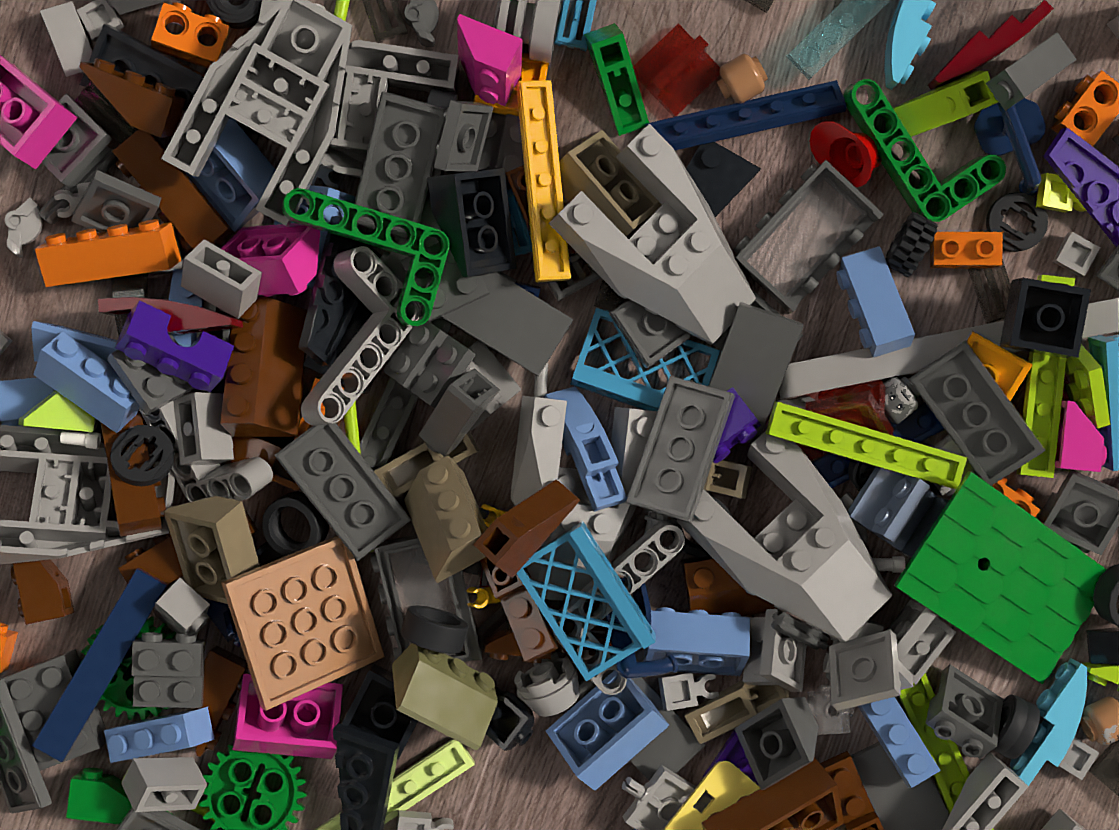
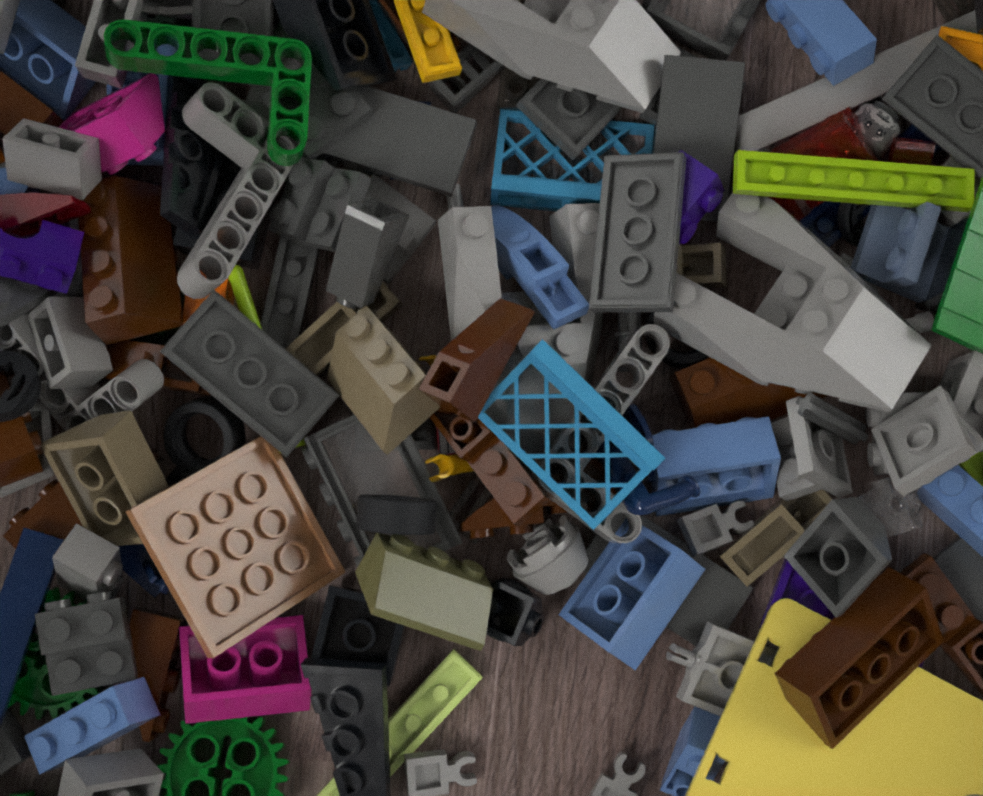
camera: 15 degrees left, 5 degrees down
none -> clear red tile [888,137,936,165]

